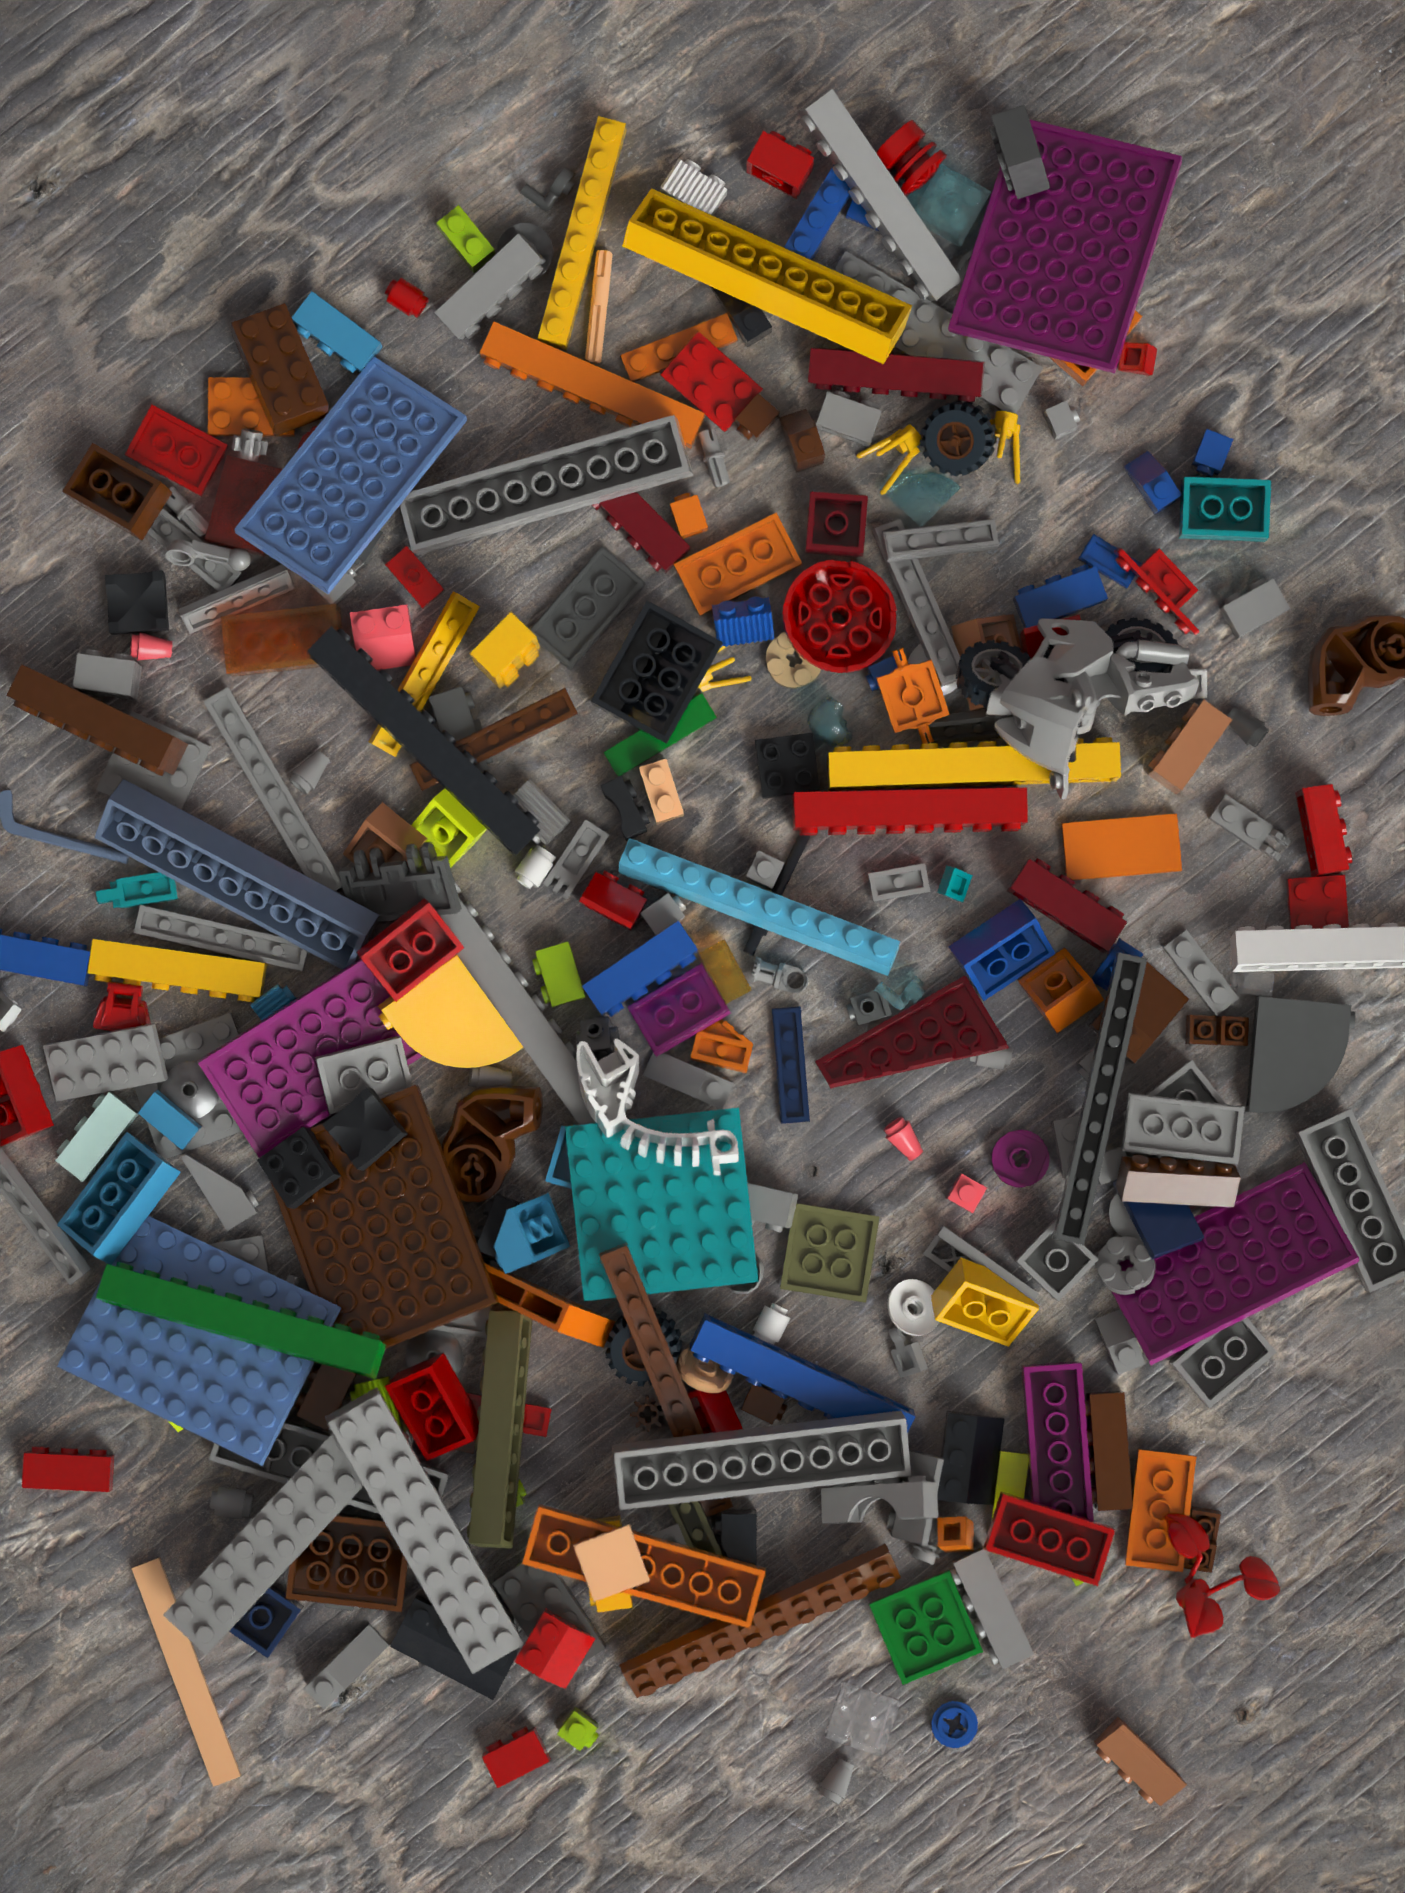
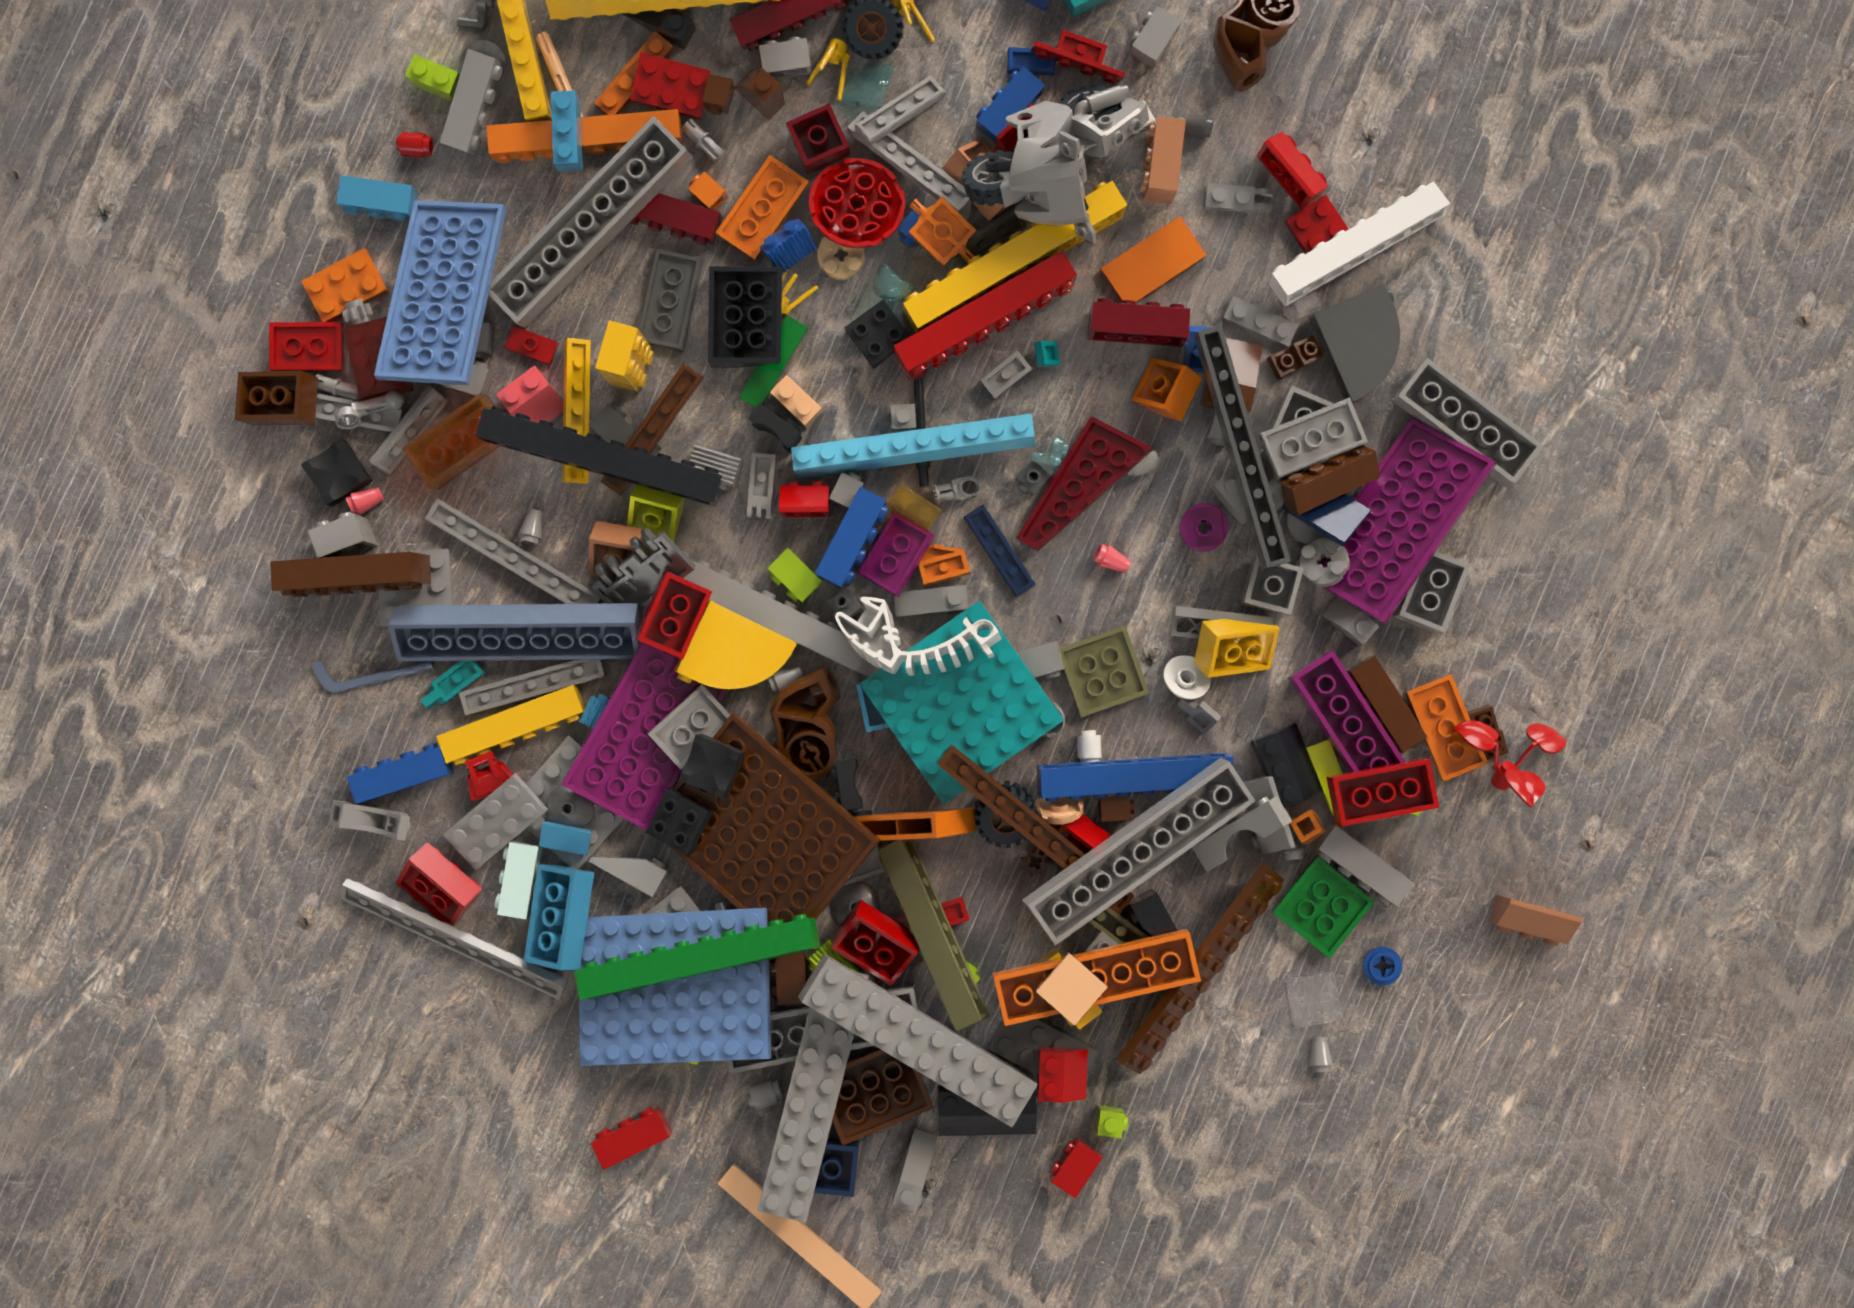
camera: 30 degrees left, 0 degrees up
reddish brown brick [231,303,329,436] -> none
dark azure slope [494,1193,570,1274] -> none
white brick [515,845,555,889] -> none
coral brick [946,1173,987,1213] -> none
blue slope [948,898,1056,1001] -> none
none -> dark azure brick [551,91,583,172]

